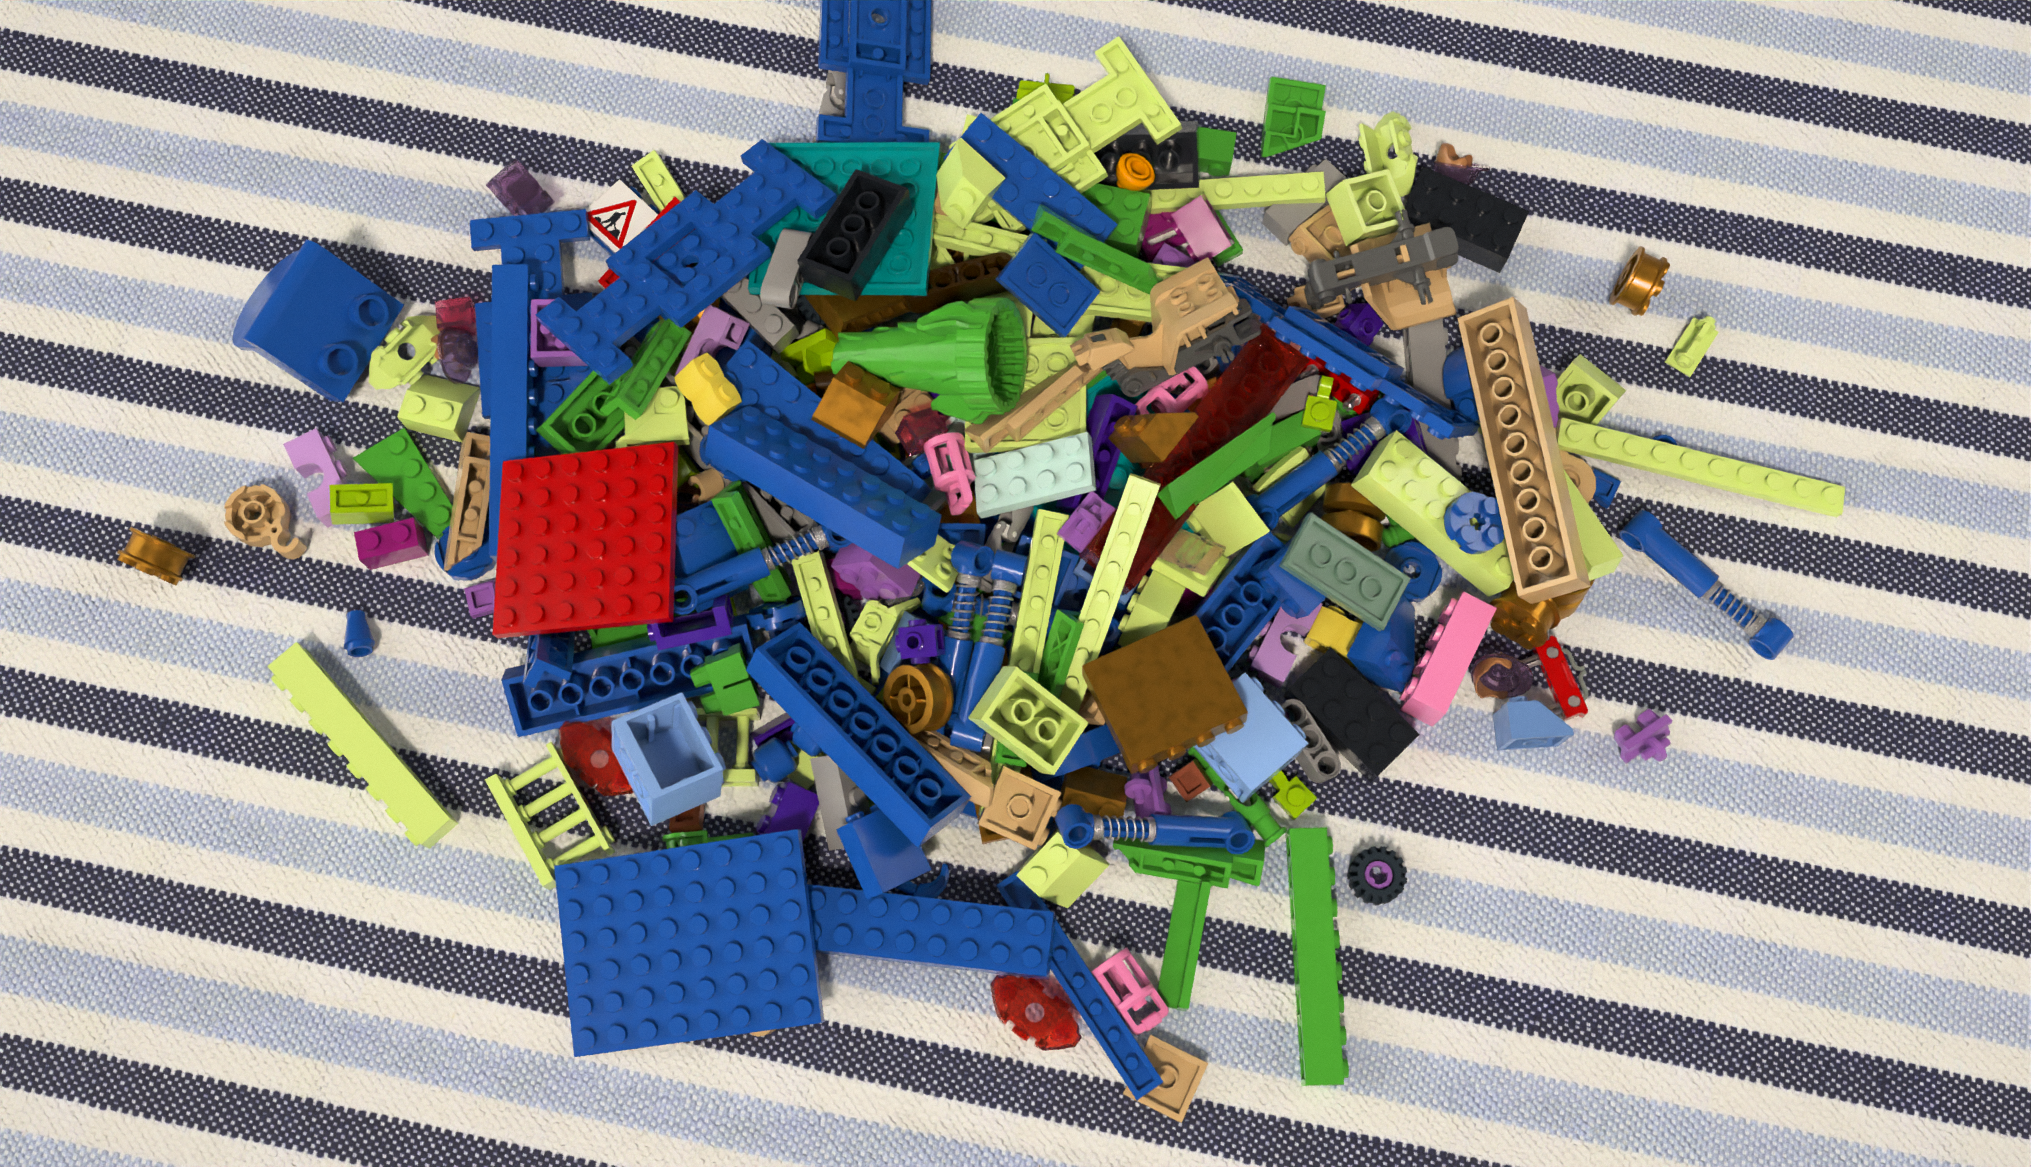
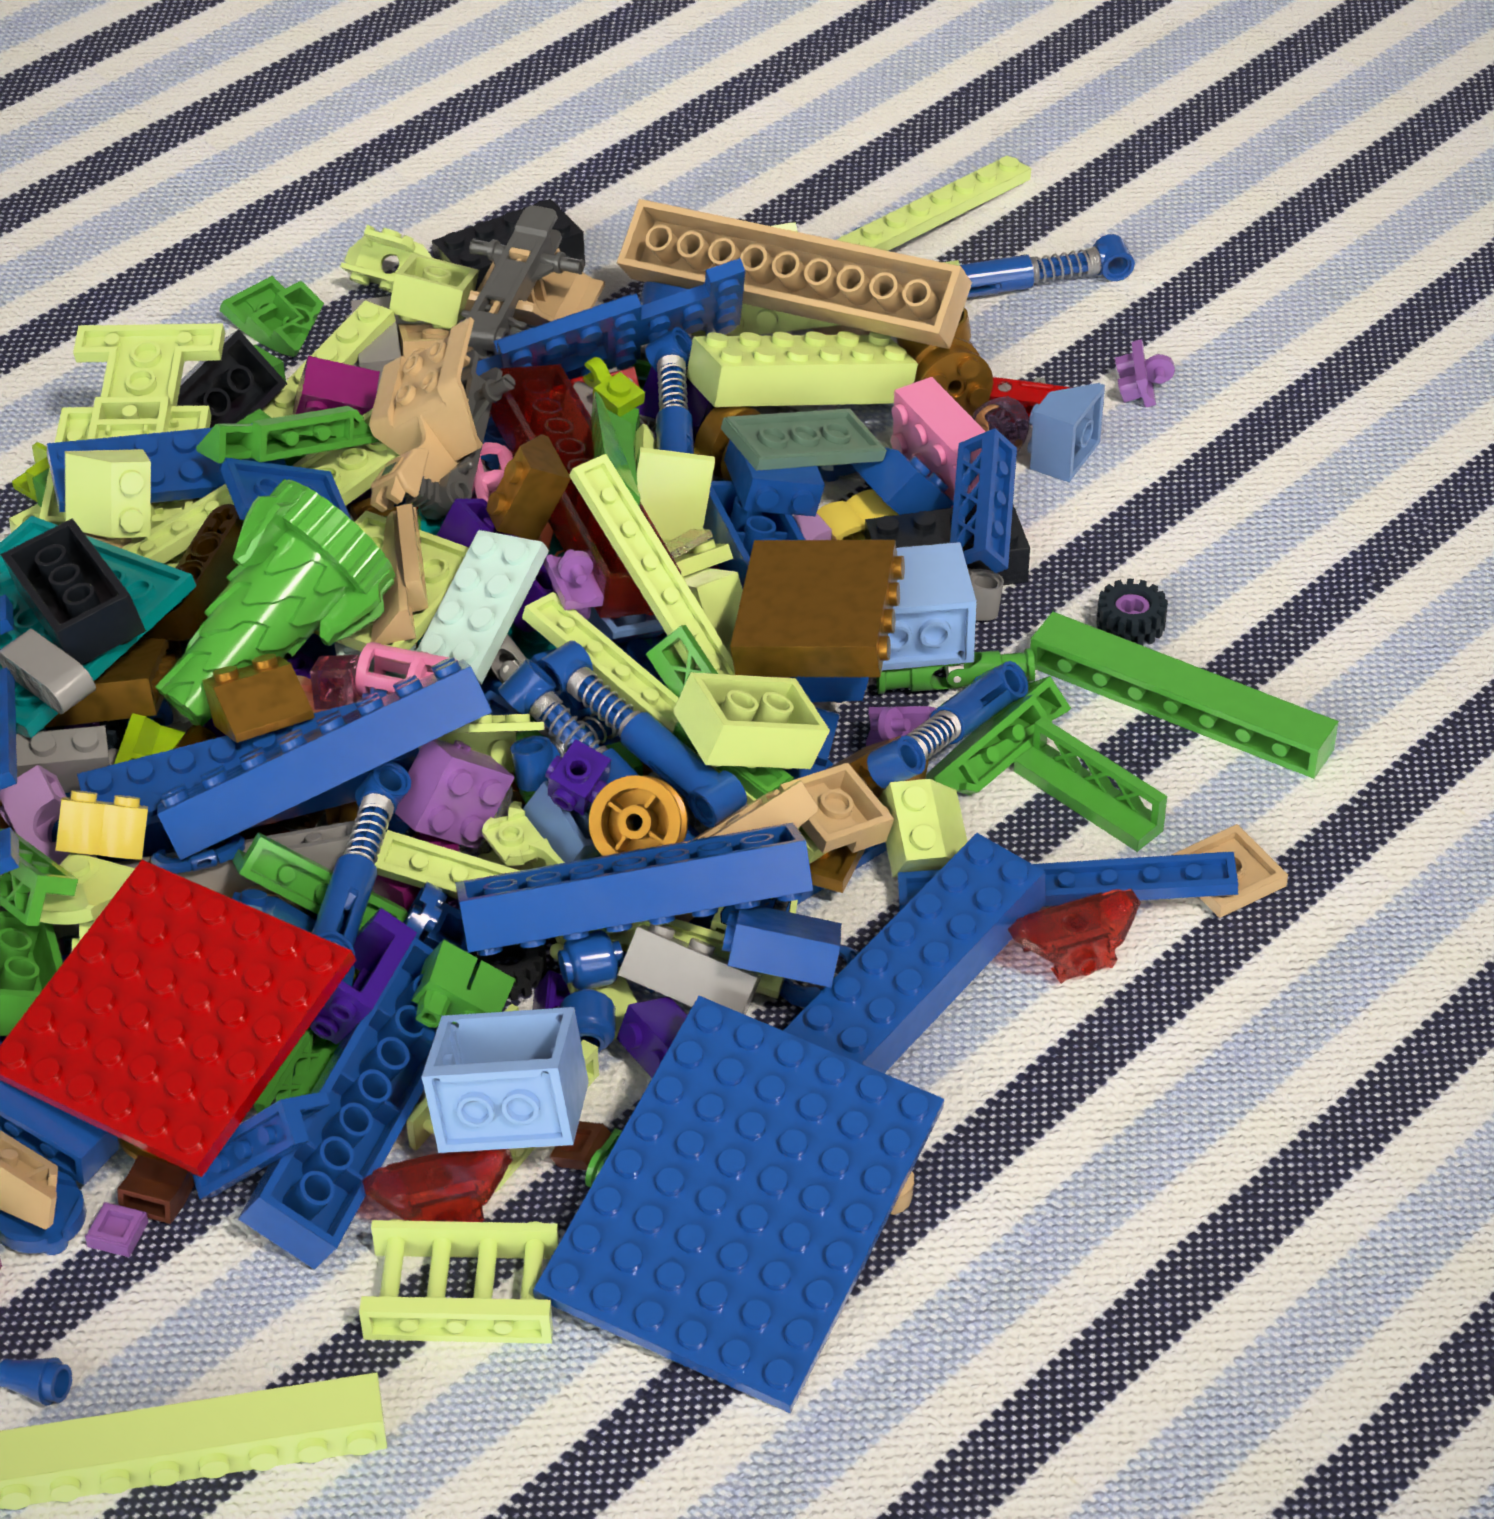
camera: 55 degrees left, 30 degrees down
bright pink piece [1091,948,1169,1035] -> none
light orange brick [1116,153,1155,191] -> none
copper plate [1169,758,1213,802] -> none
lime plate [1268,771,1317,820] -> none
piece [1433,143,1490,185] -> none
plate [1444,492,1504,554] -> none
pearl gold wheel [1609,246,1670,316] -> none
yellowish green hinge [1665,316,1719,377] -> none
none -> blue fence [950,428,1017,573]

